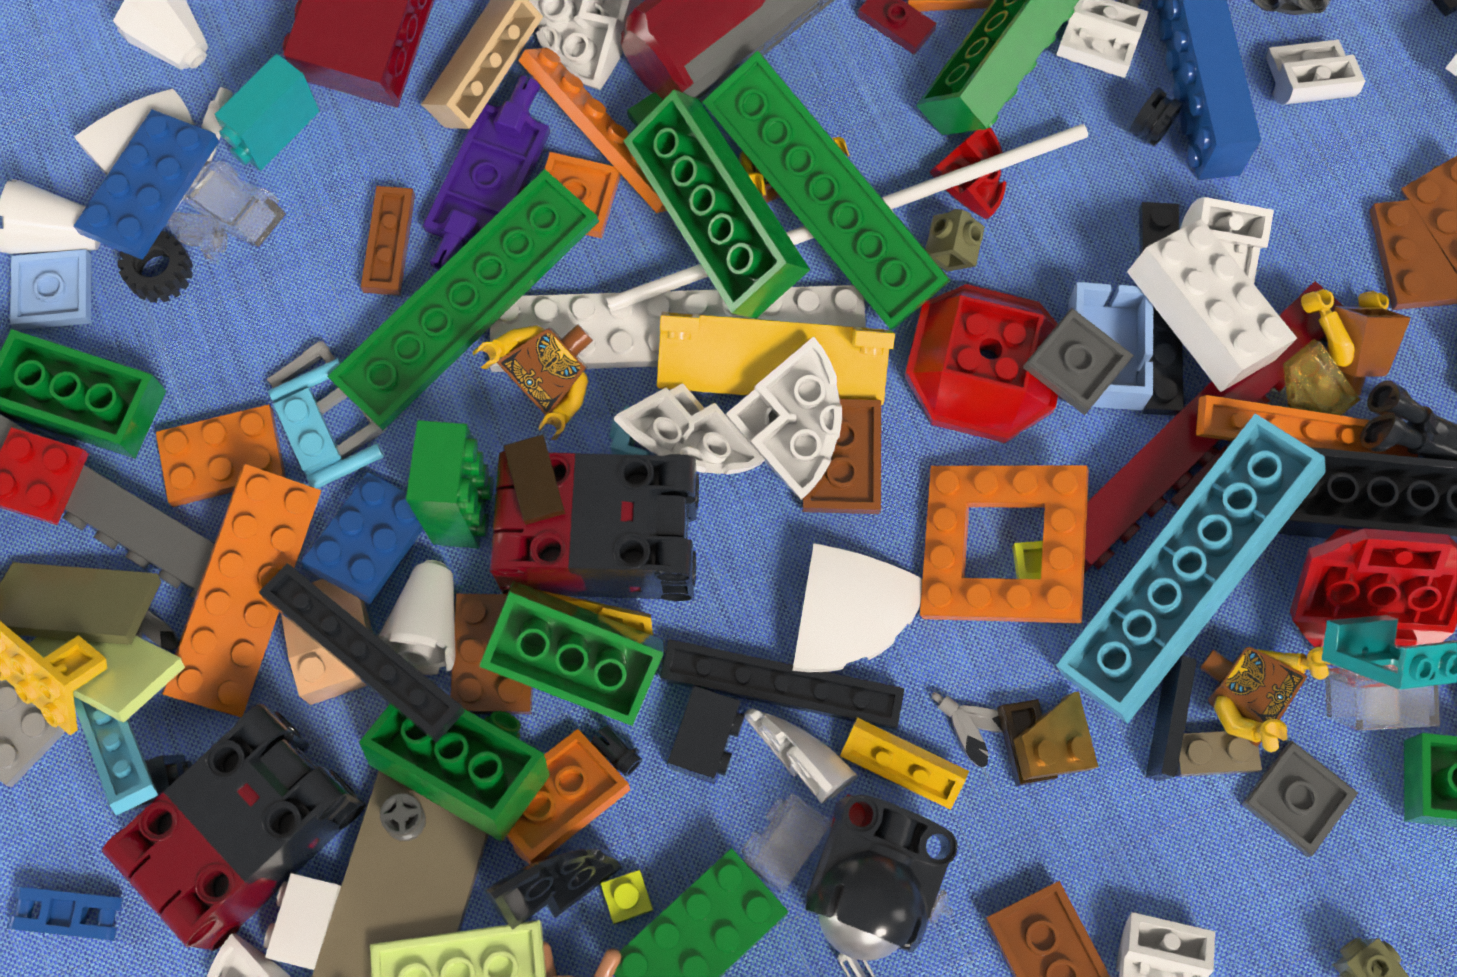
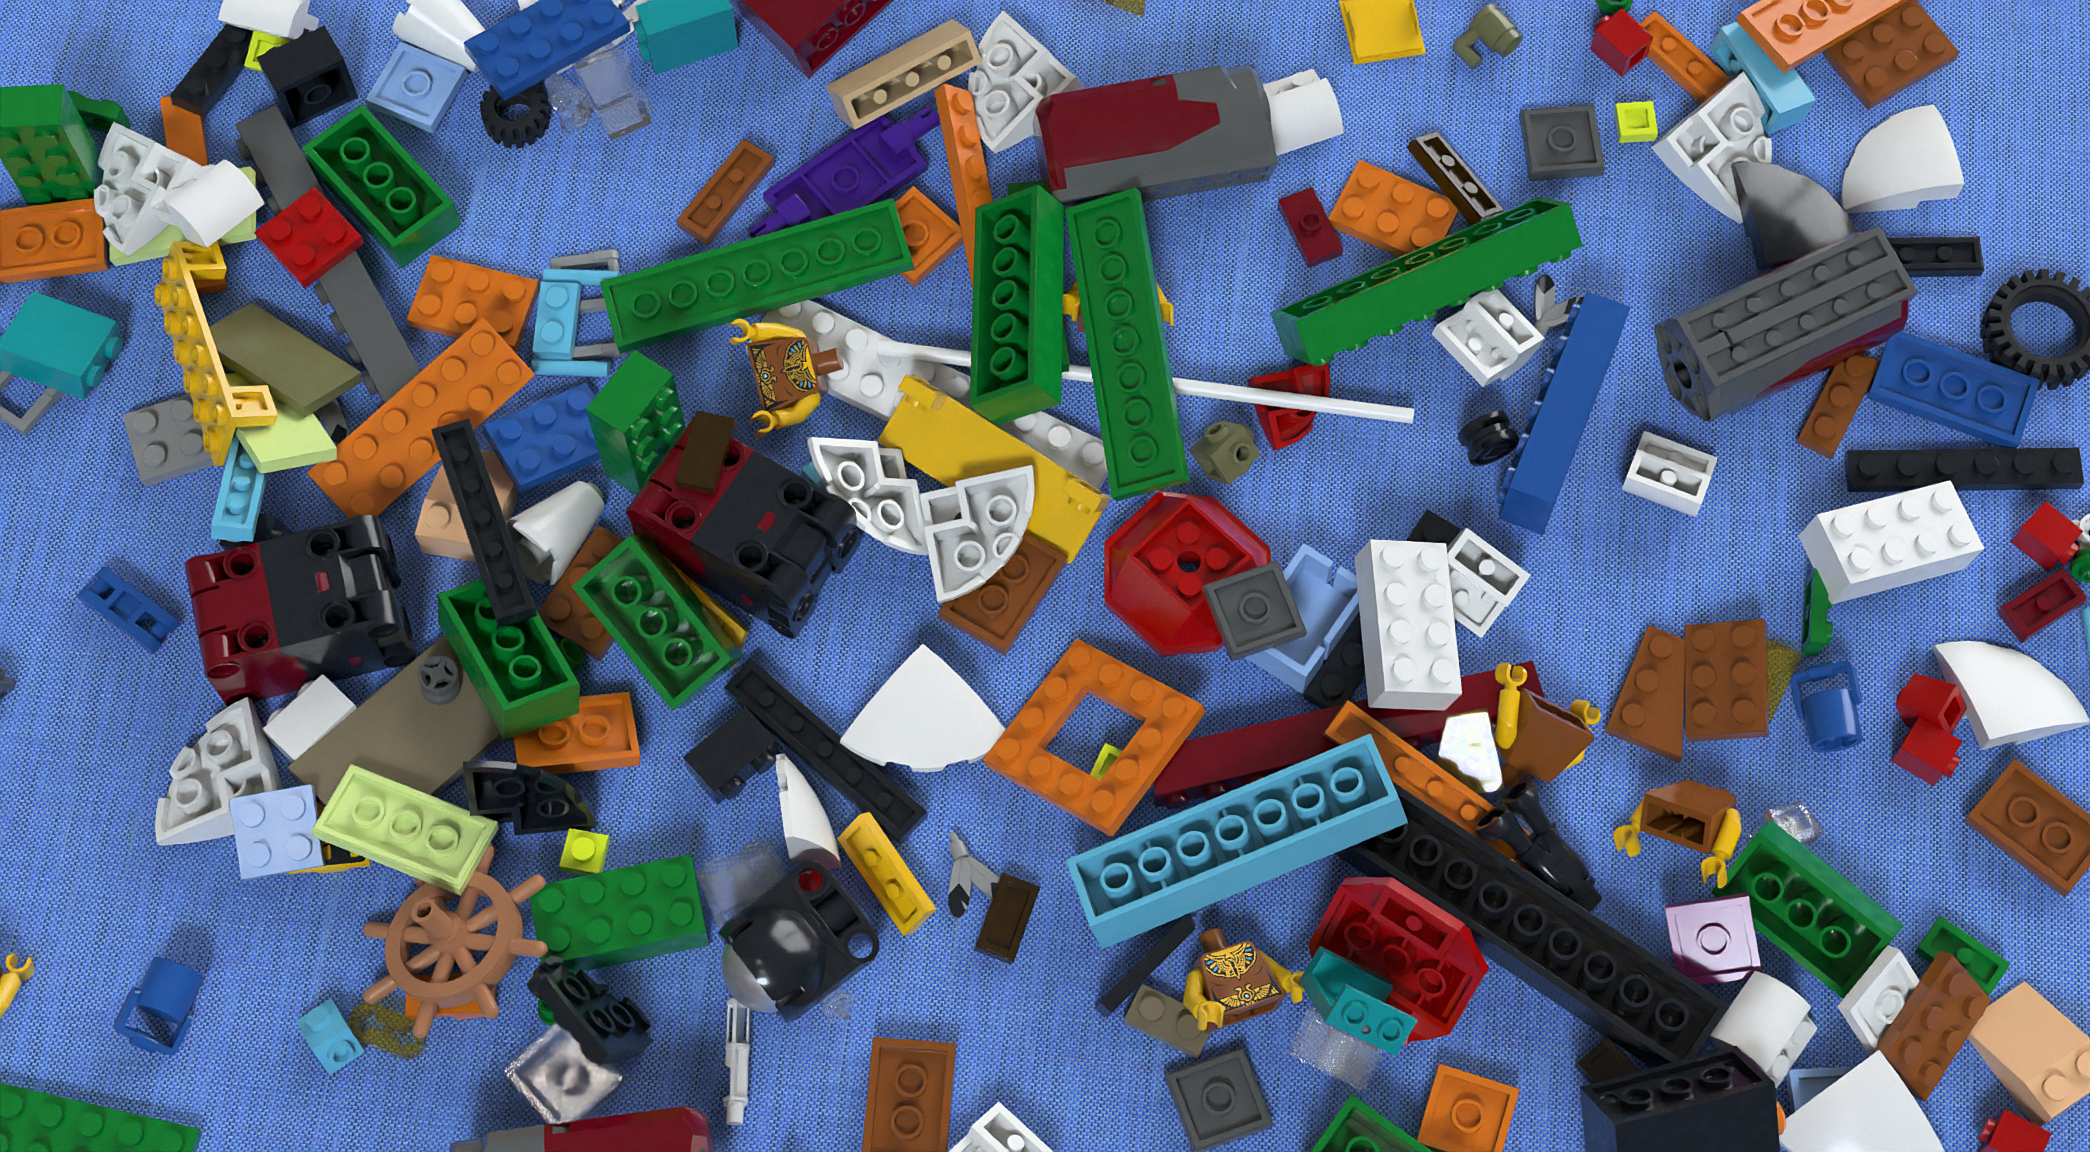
camera: 30 degrees right, 5 degrees down
black pin [591,725,642,777] -> none
pearl gold wing [1013,691,1098,780] -> none

